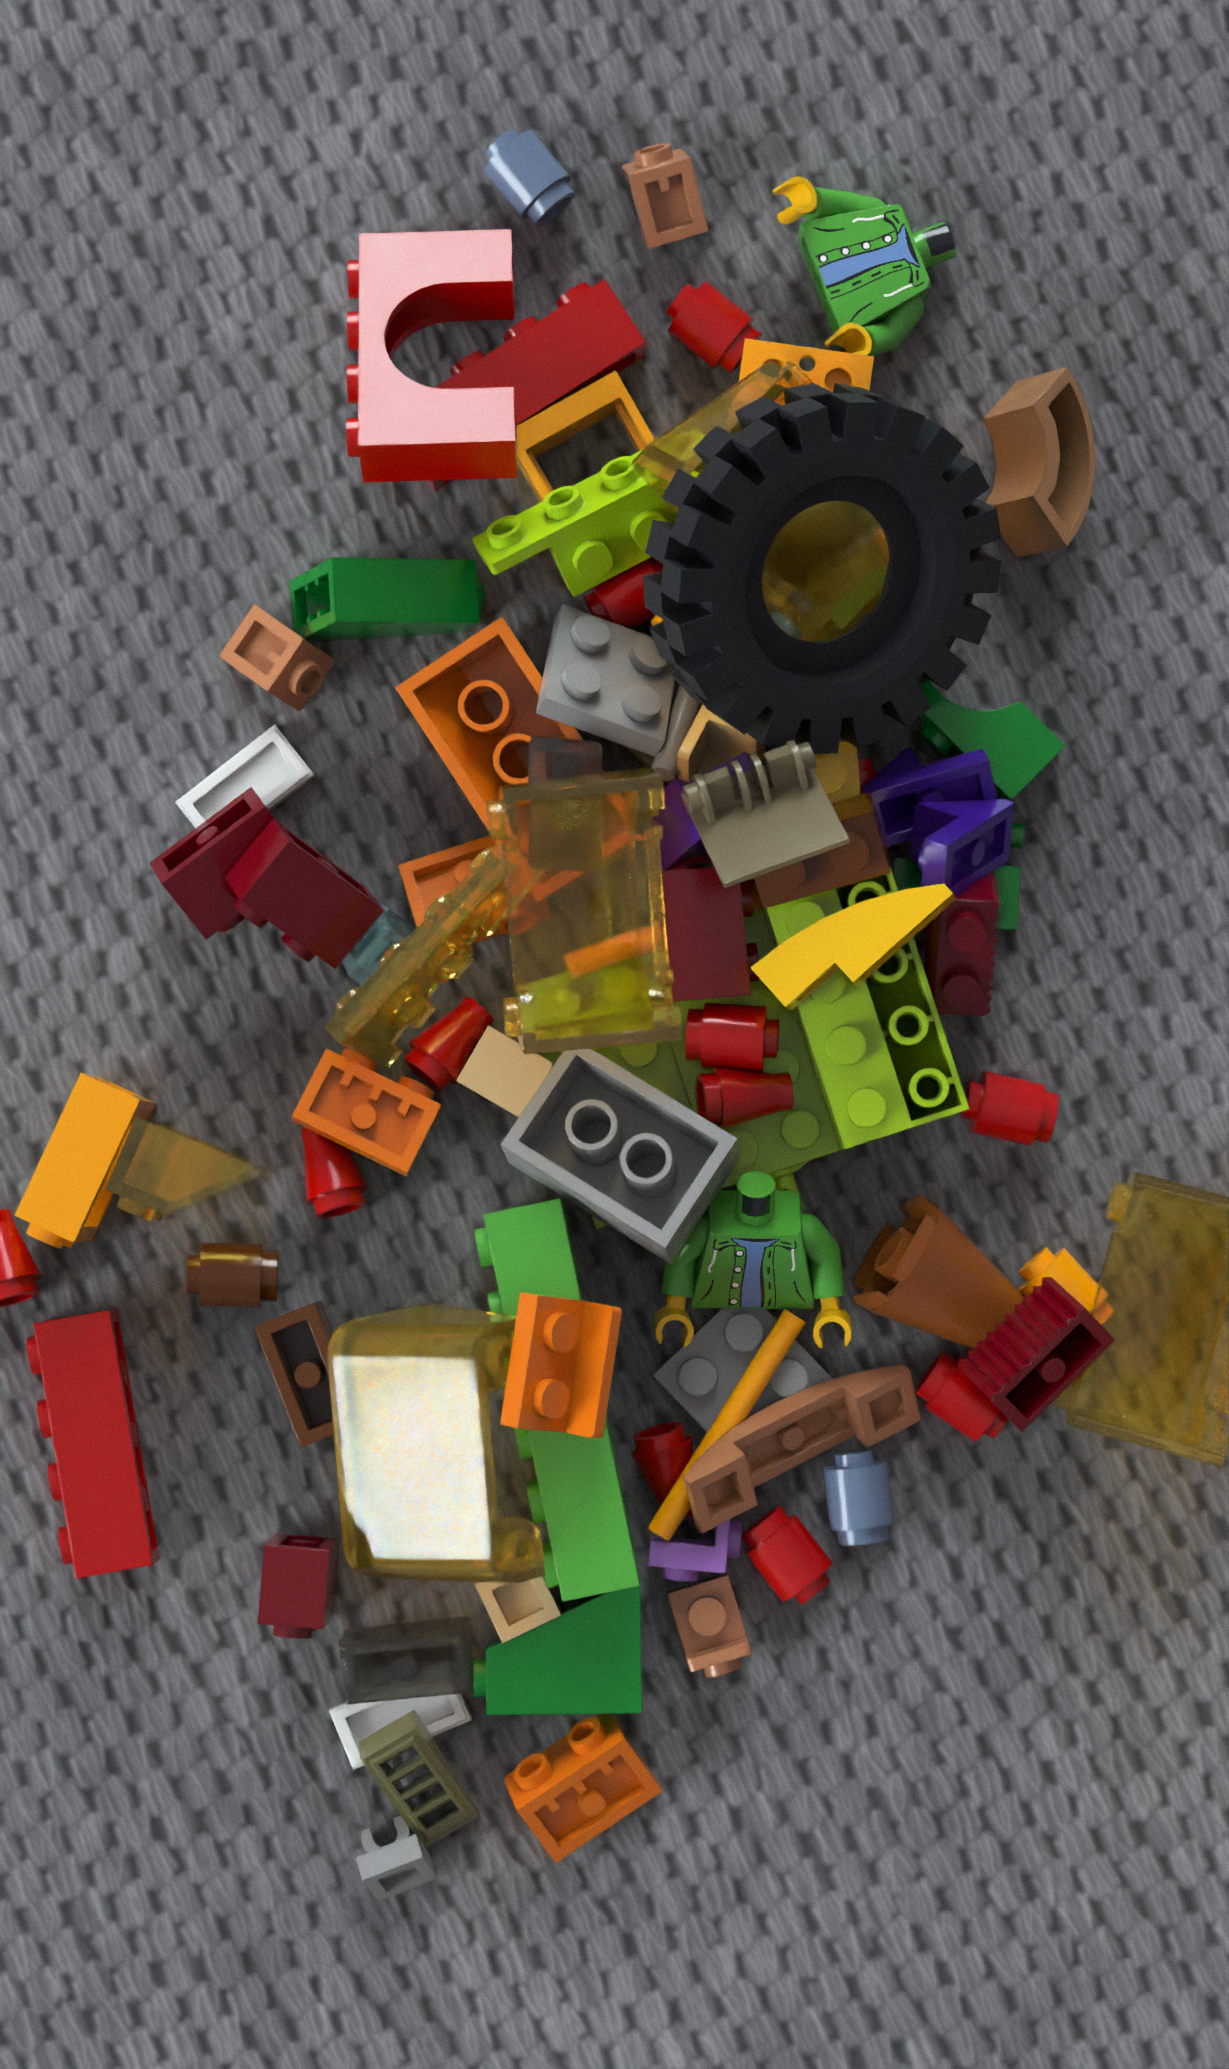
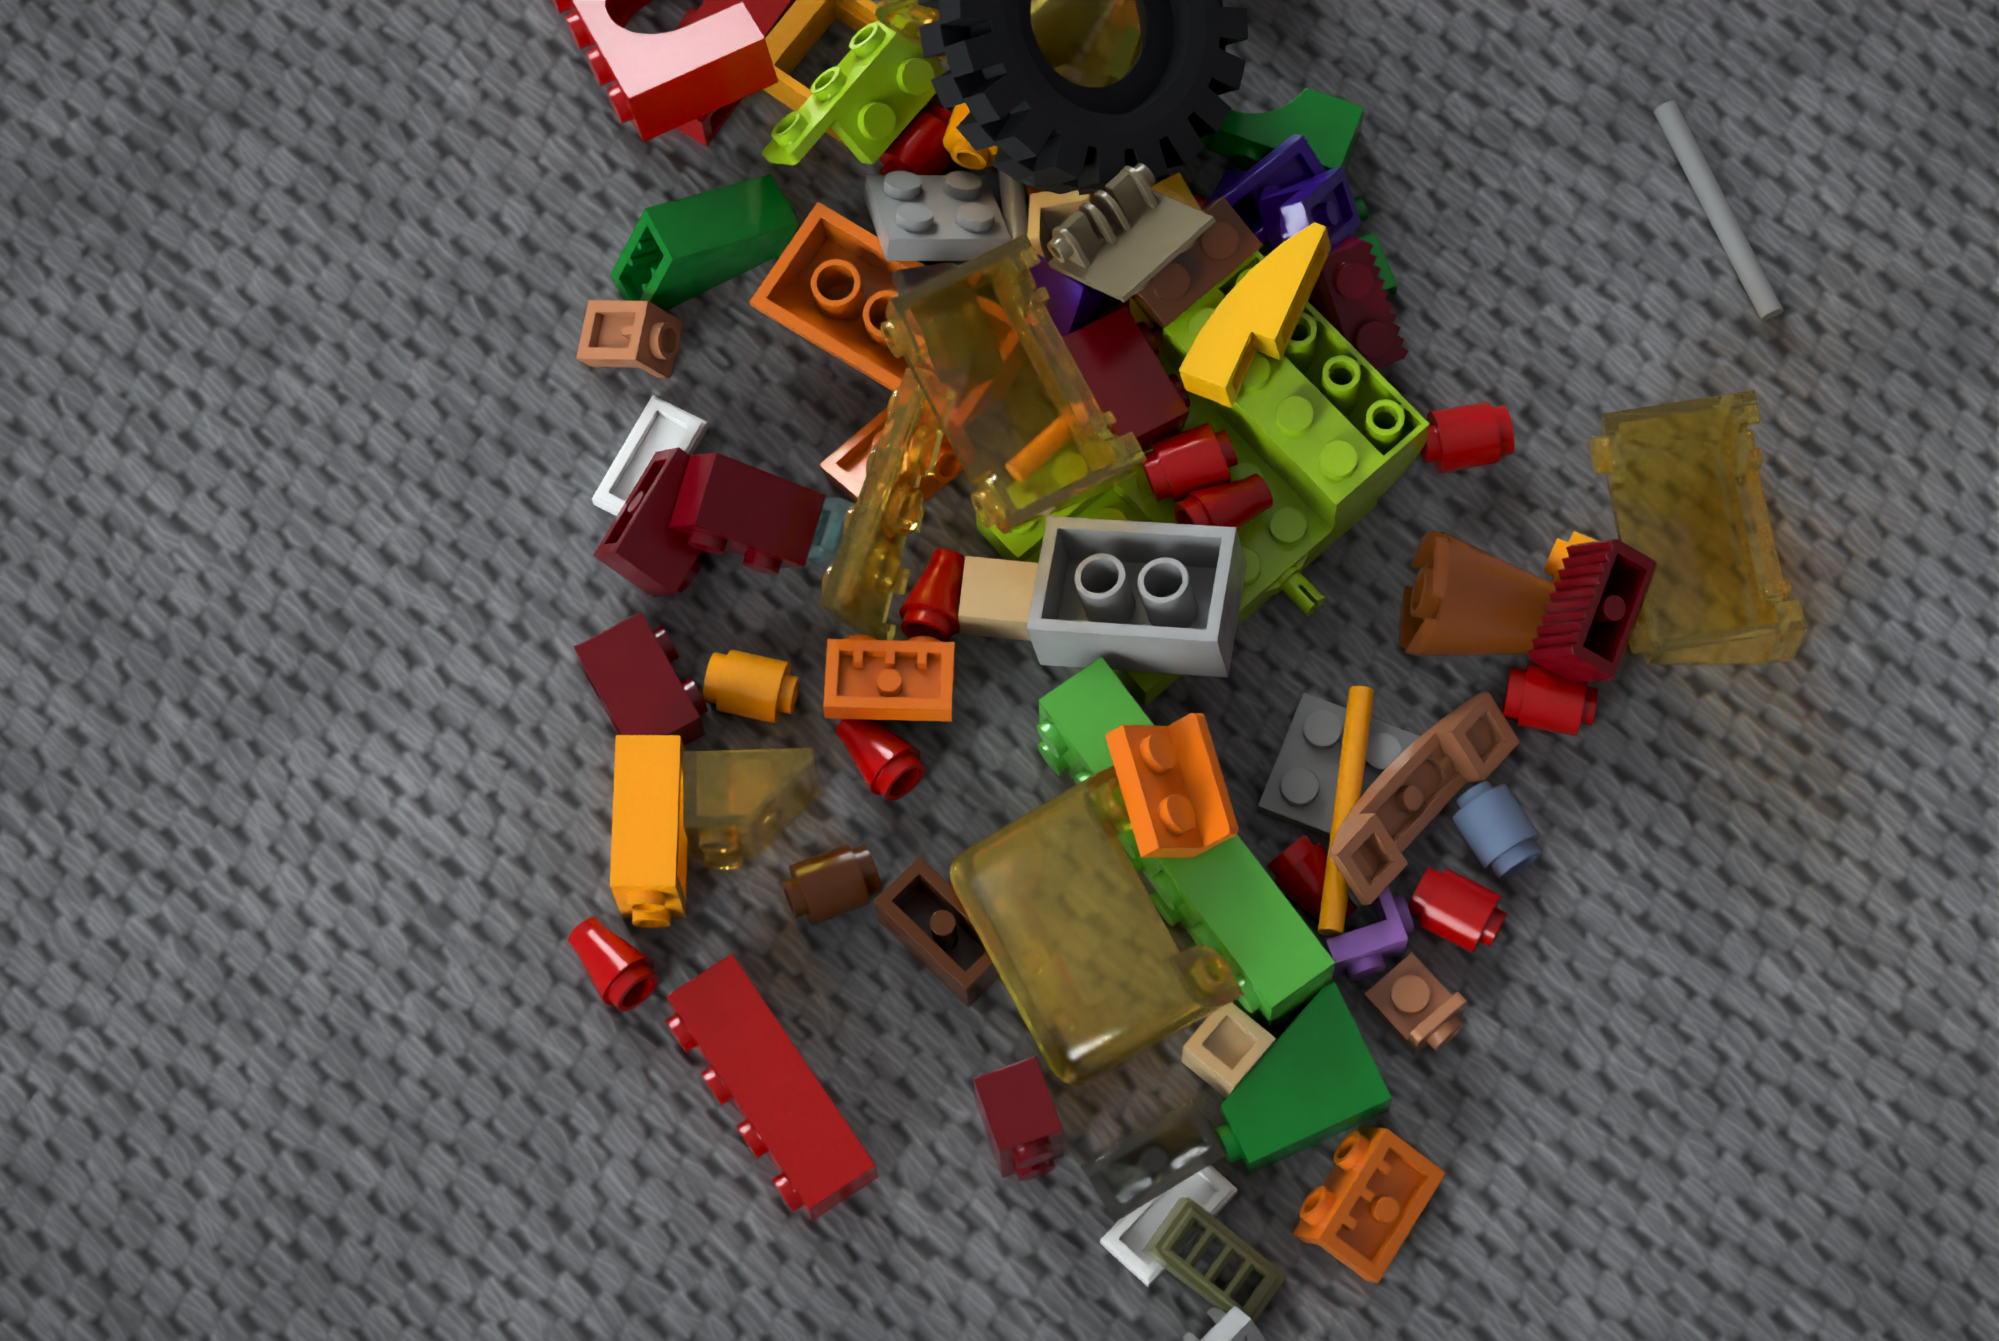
camera: 25 degrees left, 15 degrees down
bright green torso [652,1171,852,1349] -> none
none -> dark red brick [574,612,708,746]
none -> light orange brick [702,649,800,724]

